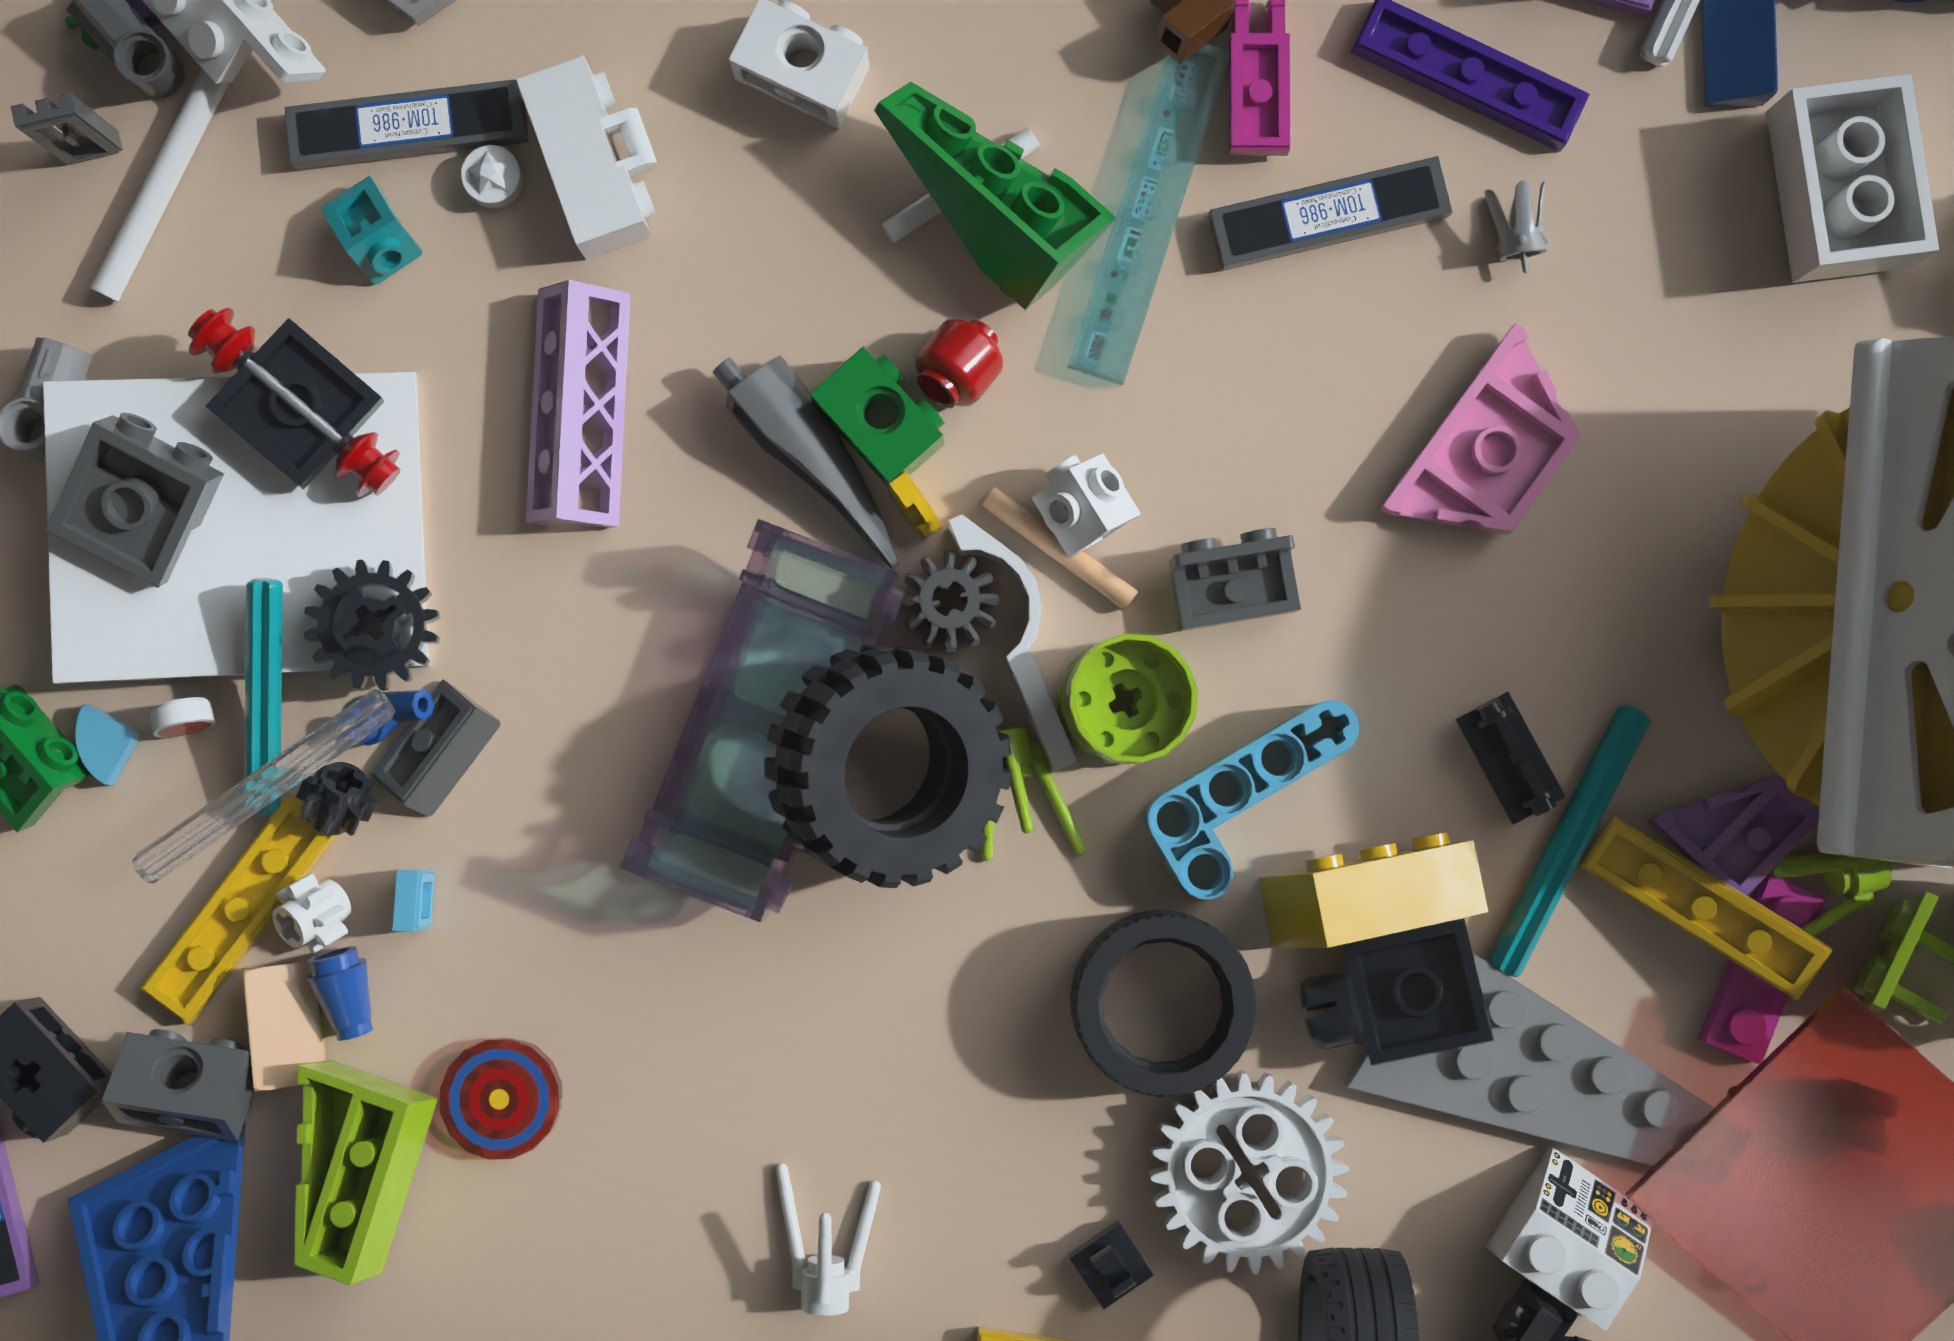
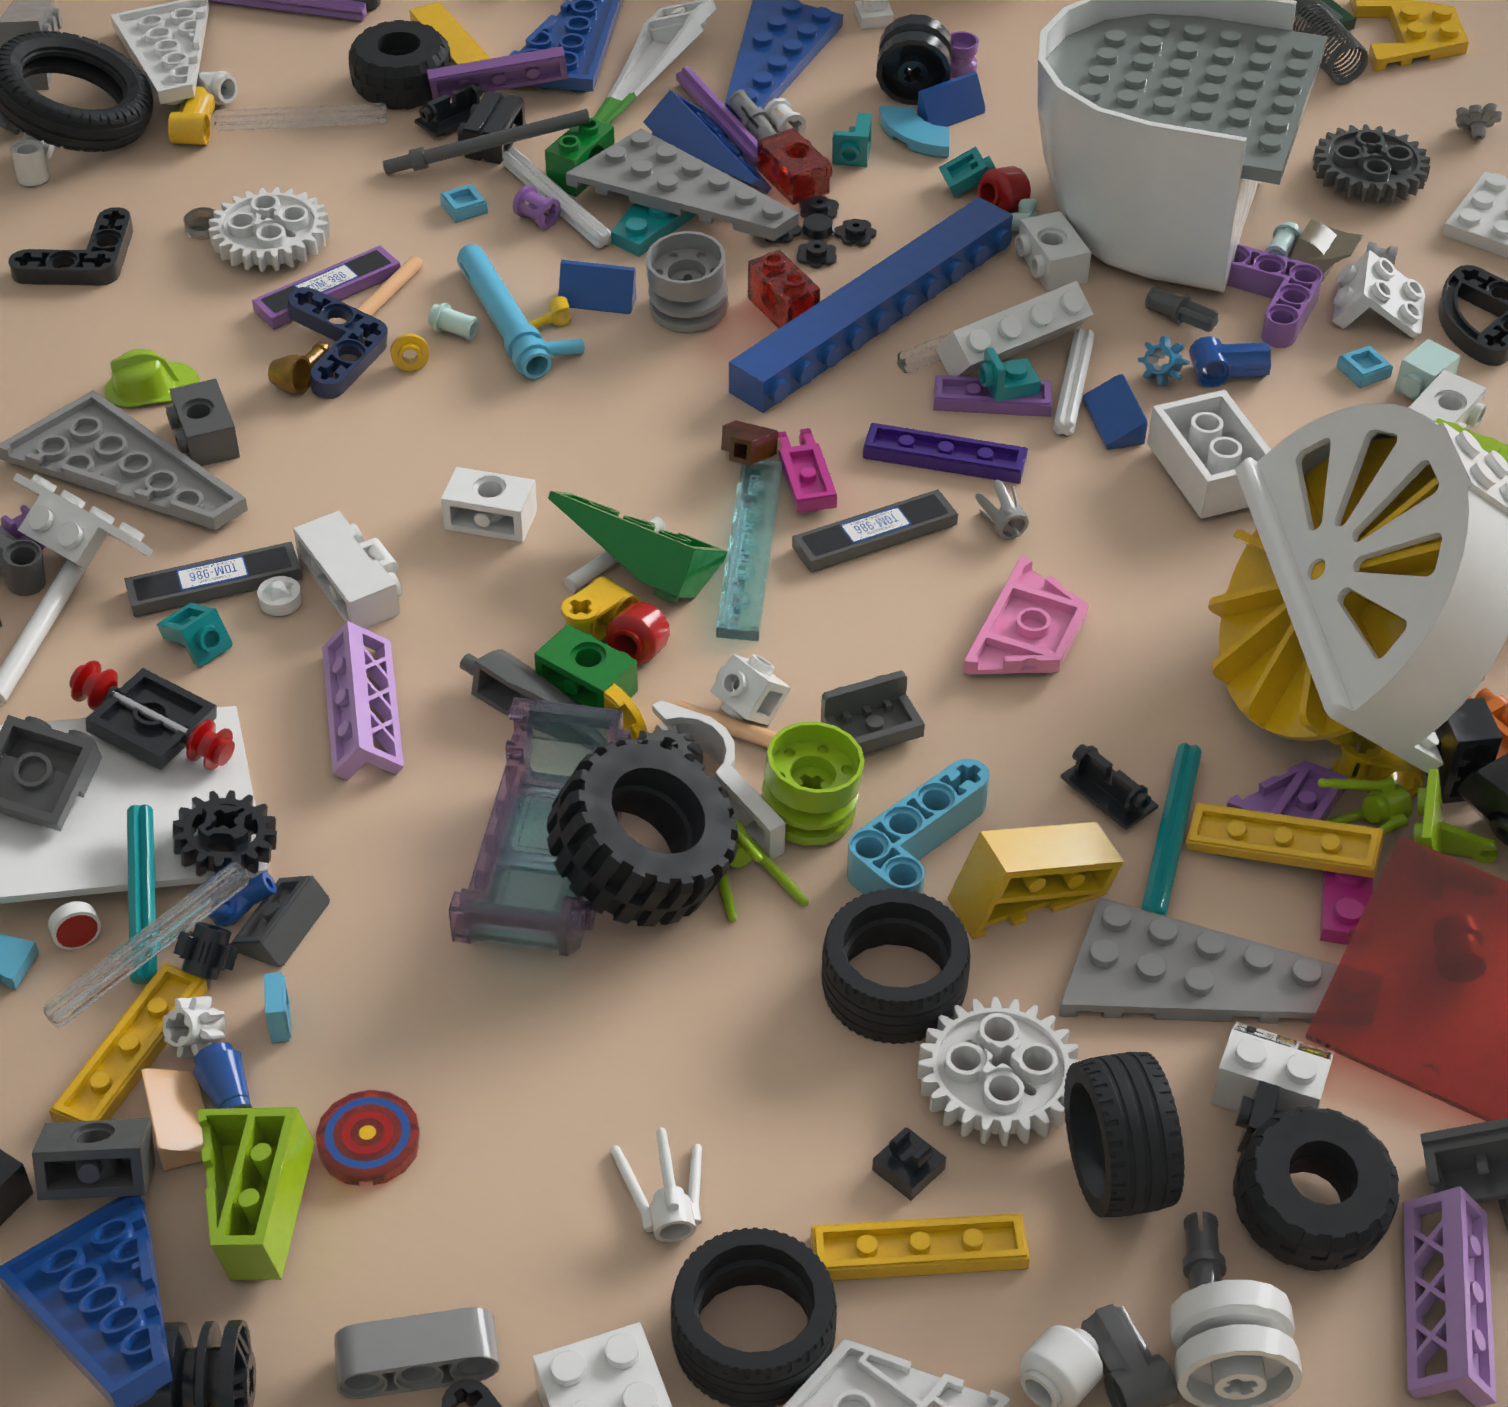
camera: 10 degrees left, 40 degrees down
black plate [1300,918,1494,1066] -> none
none -> yellow piece [561,576,639,642]

